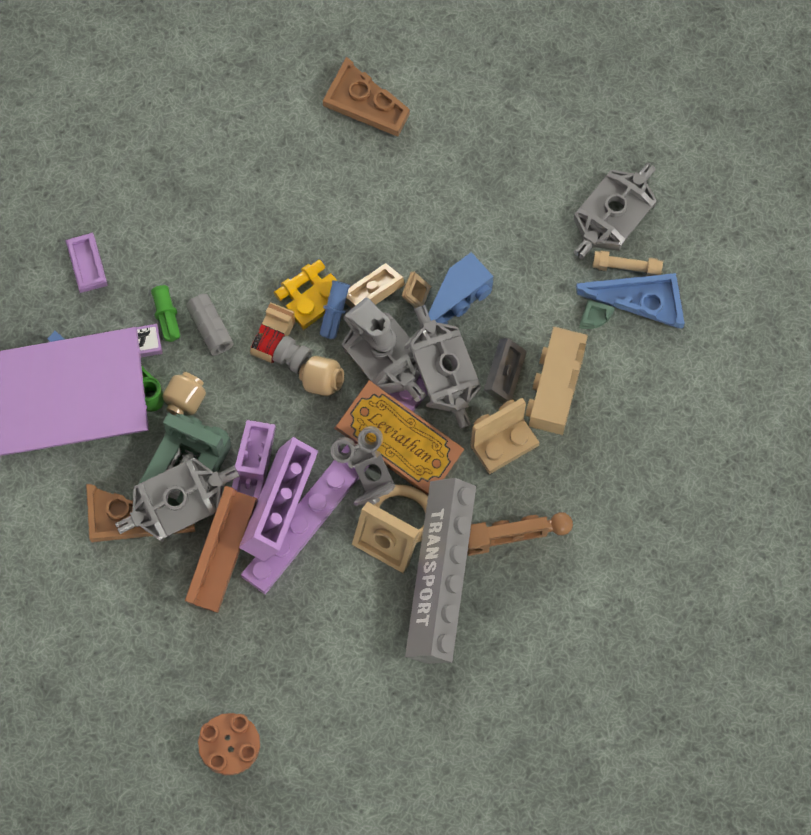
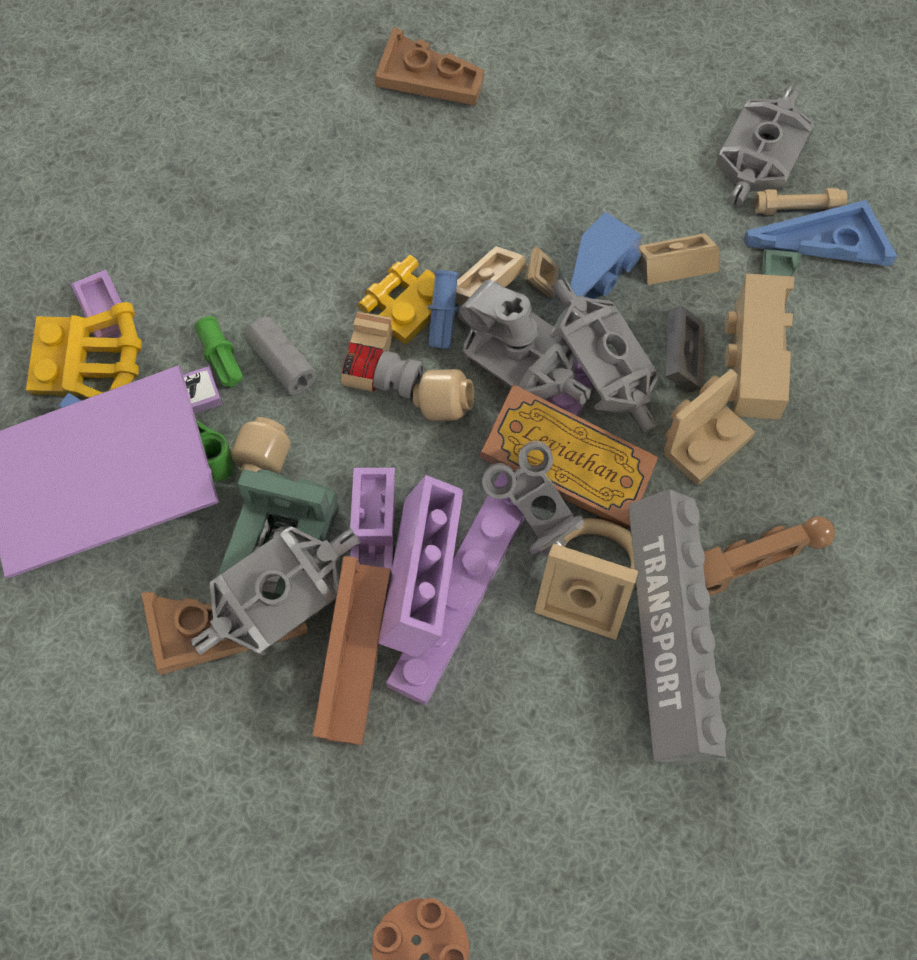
camera: 10 degrees left, 5 degrees down
none -> yellow plate [26,302,142,399]
none -> tan slope [638,233,719,285]

